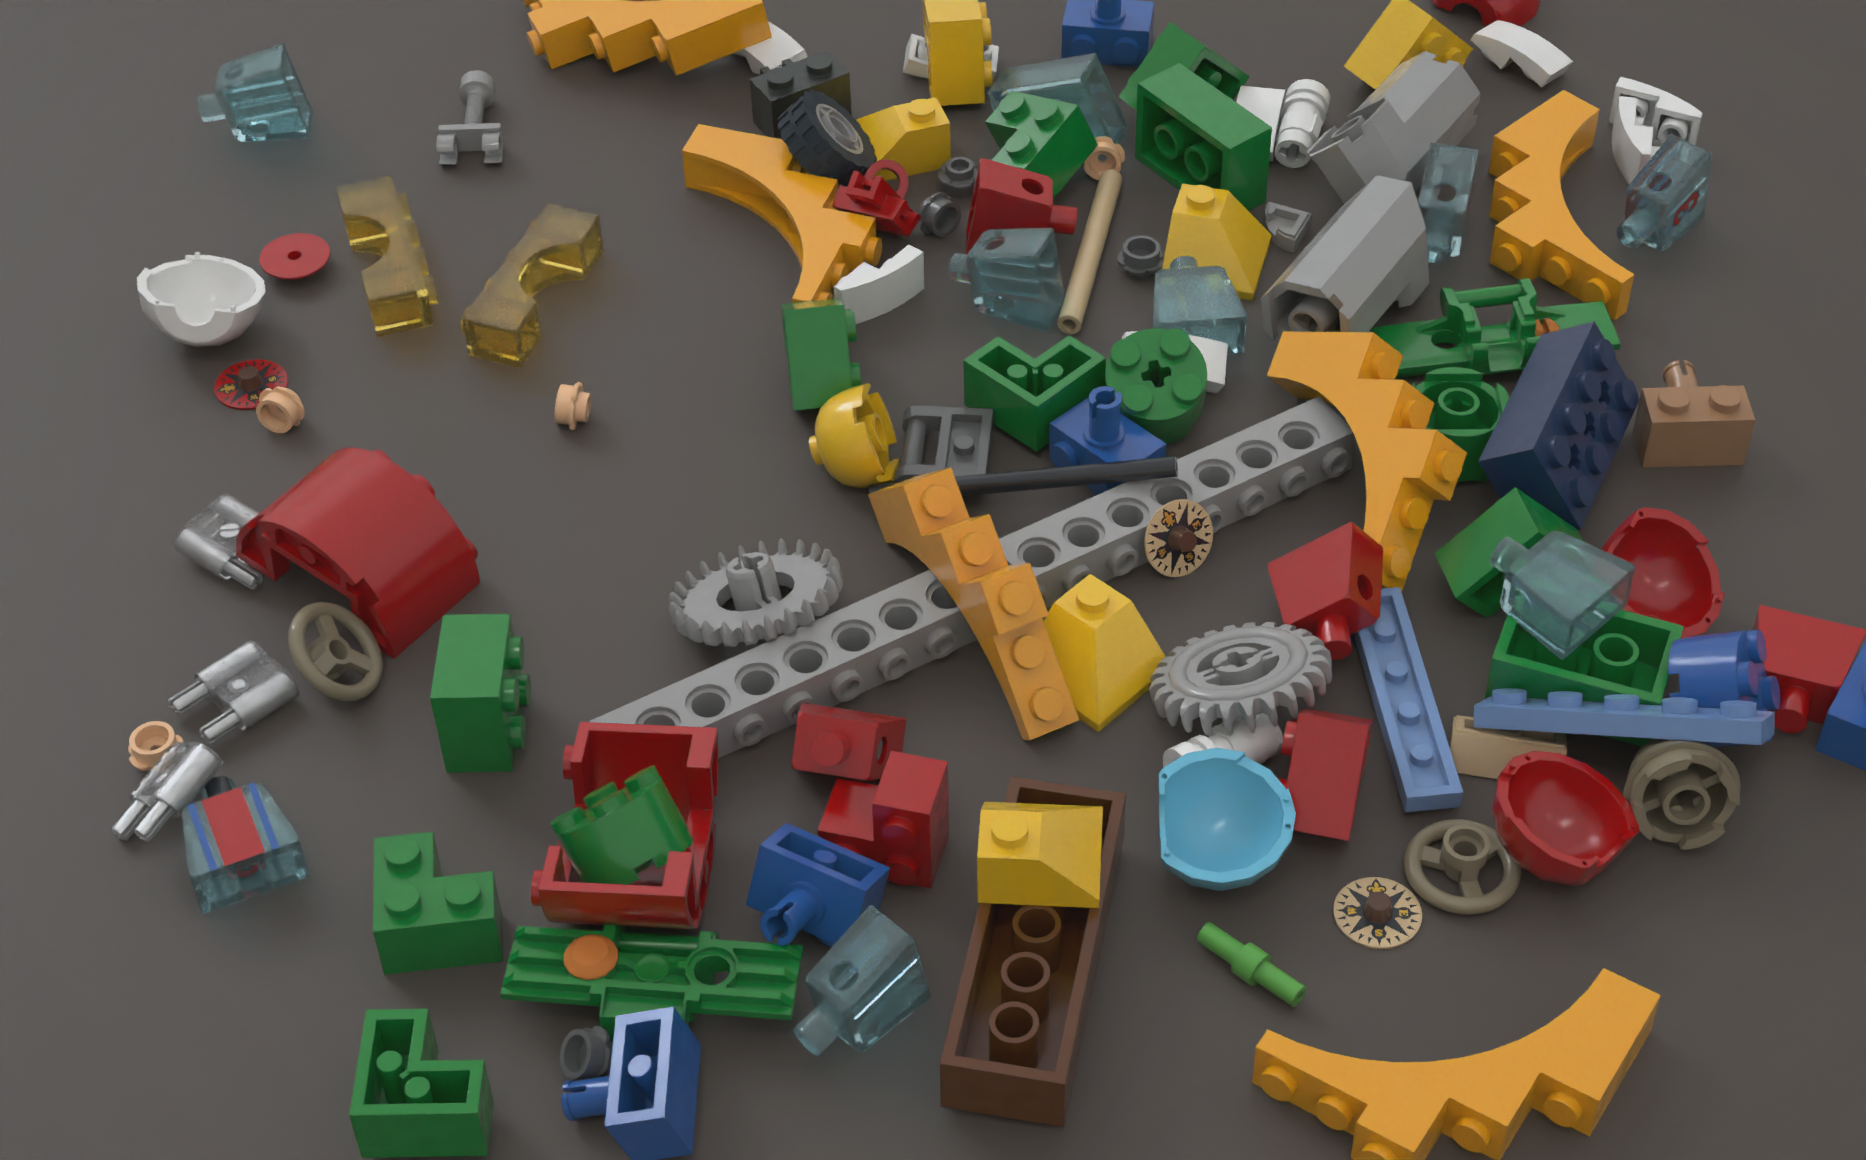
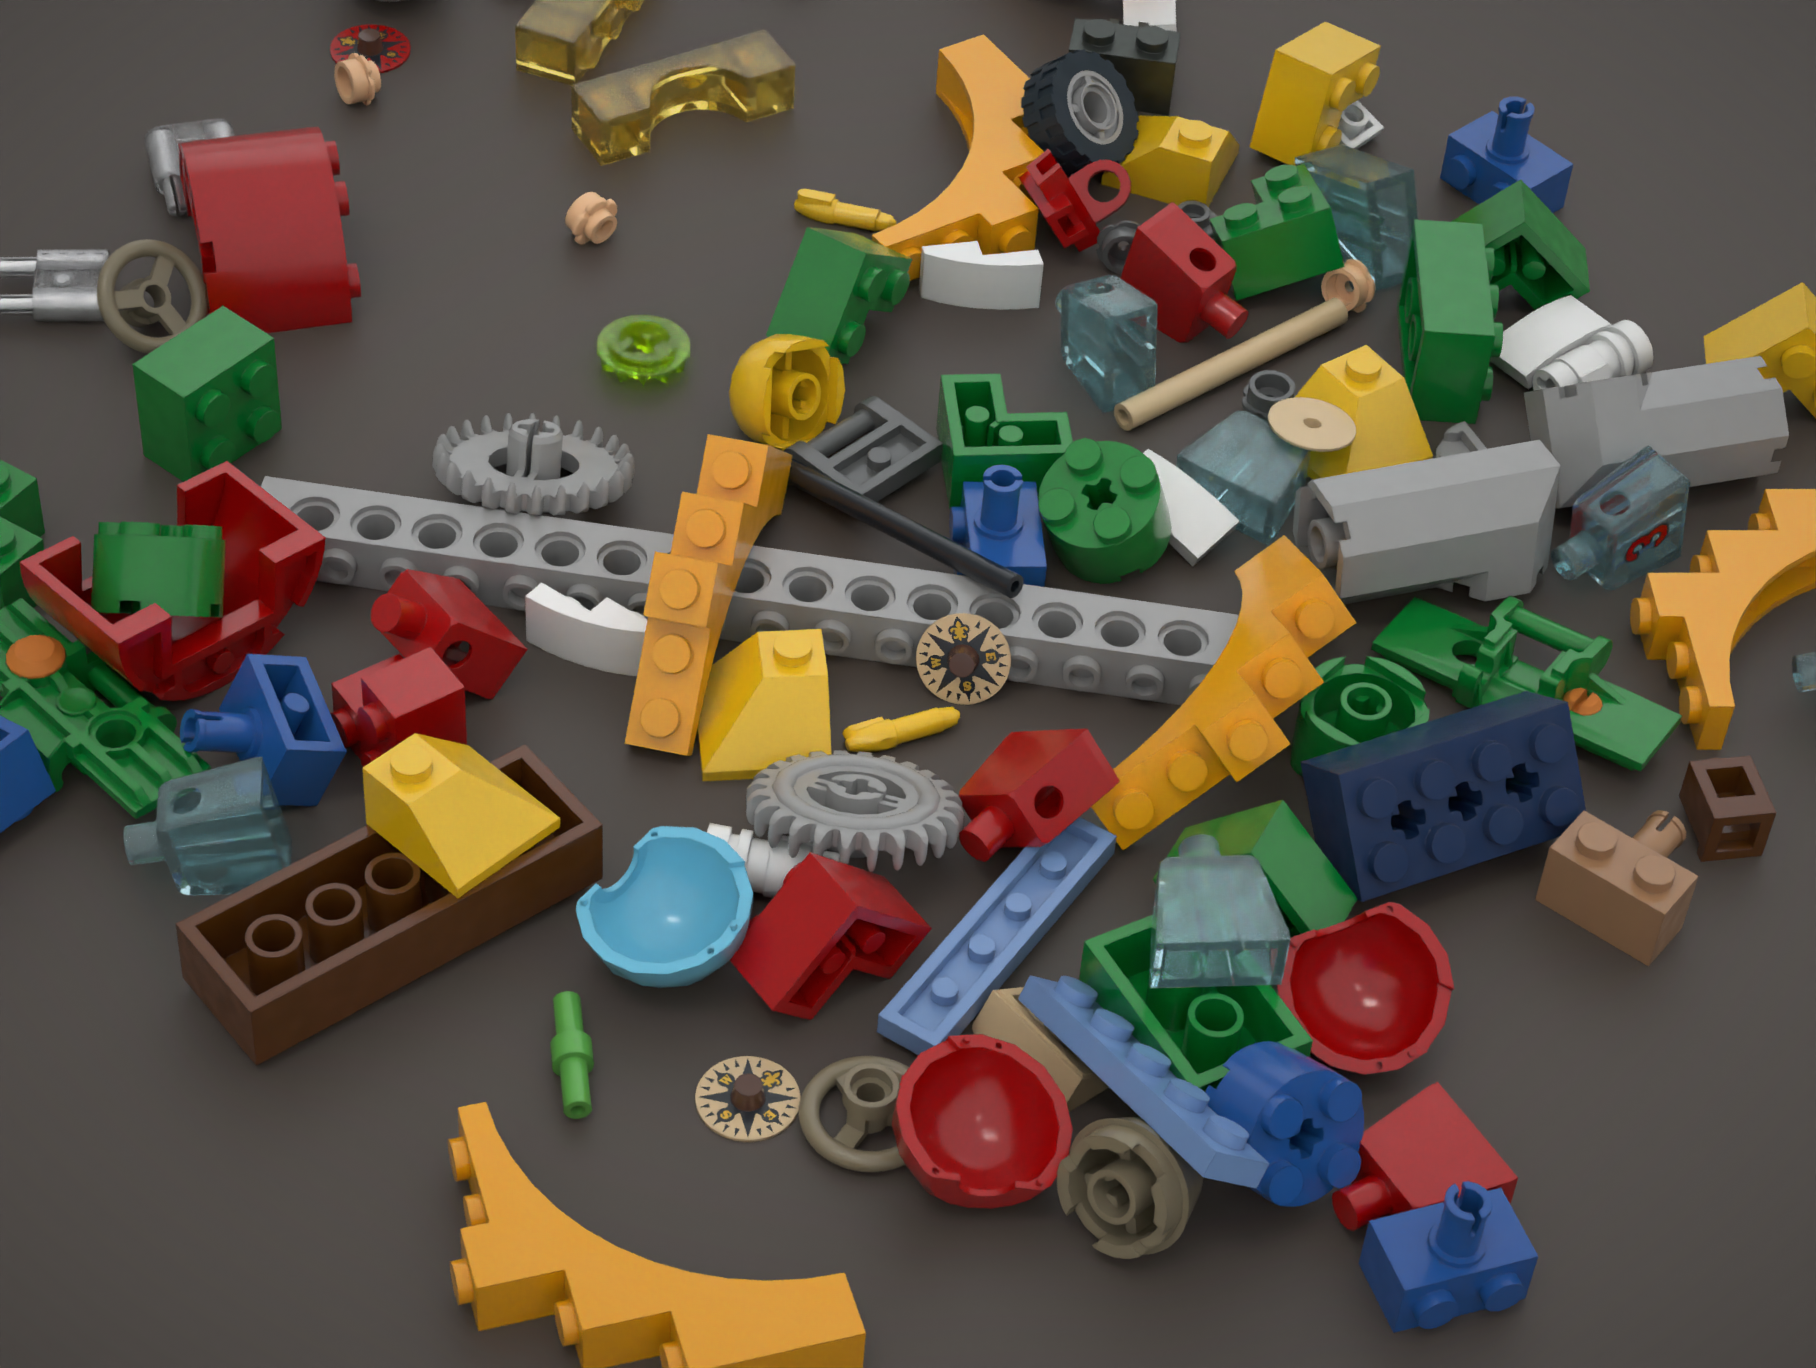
camera: 35 degrees right, 0 degrees up
none -> white slope [525,583,647,676]
none -> clear neon green gear [597,315,690,386]
none -> yellow piece [794,189,897,231]
none -> yellow piece [842,706,961,752]
none -> tan piece [1268,397,1356,452]
none -> reddish brown brick [1679,755,1777,862]

